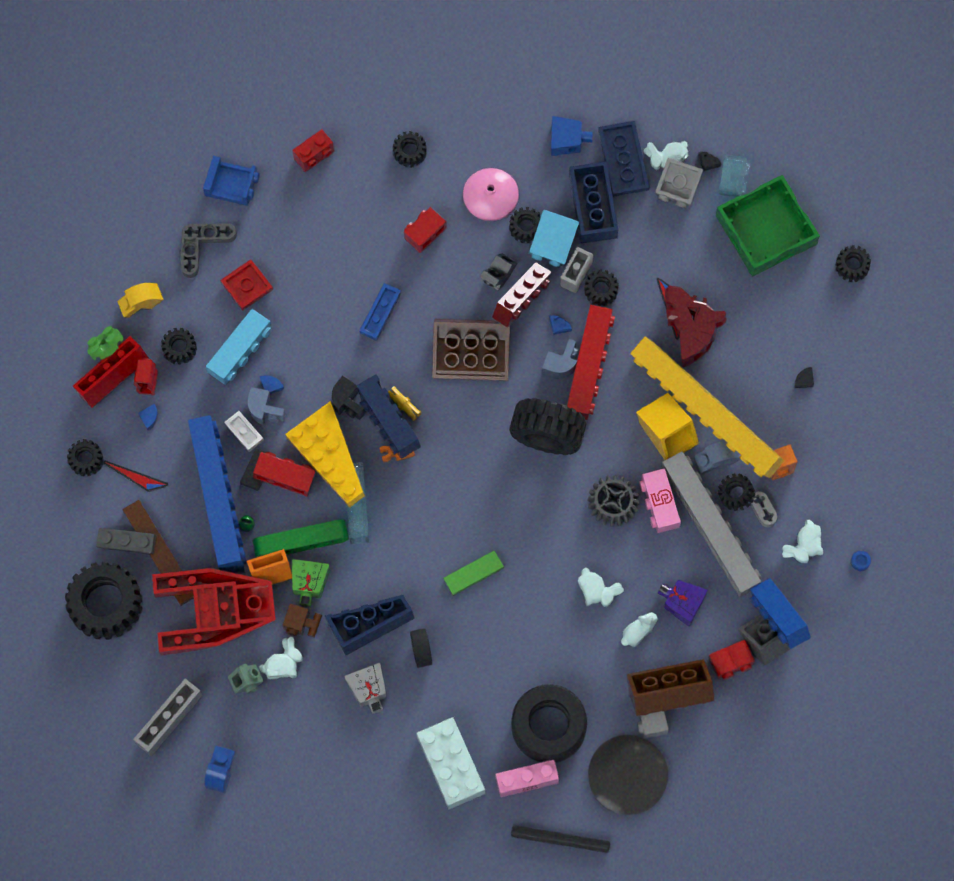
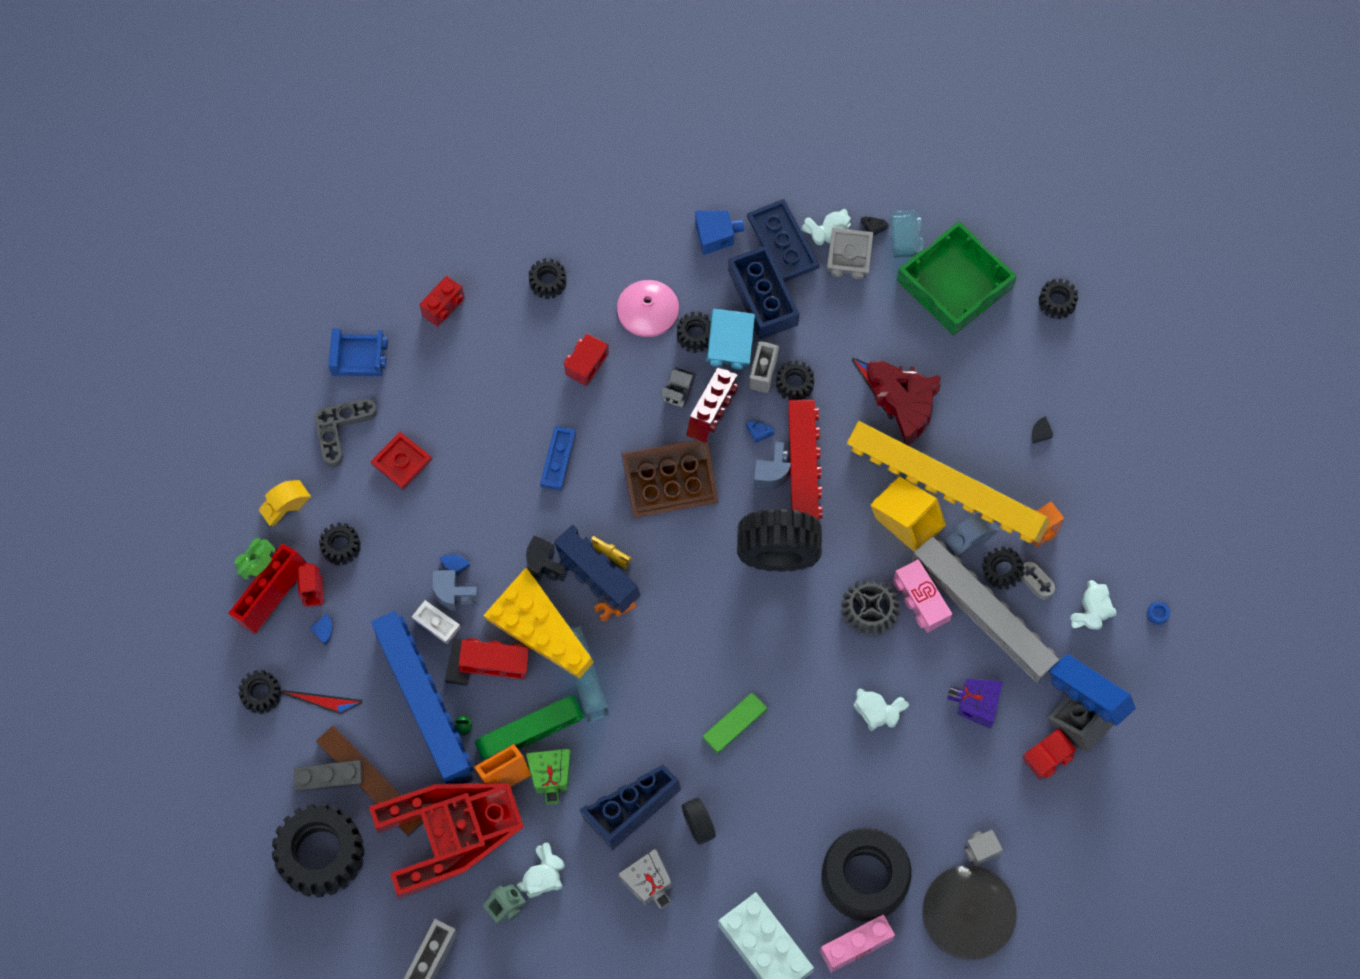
camera: 15 degrees left, 5 degrees down
medium azure brick [206,309,272,385] -> none
reddish brown brick [283,604,322,638] -> none
light aqua animal [621,612,658,647] -> none
reddish brown brick [627,659,715,716] -> none

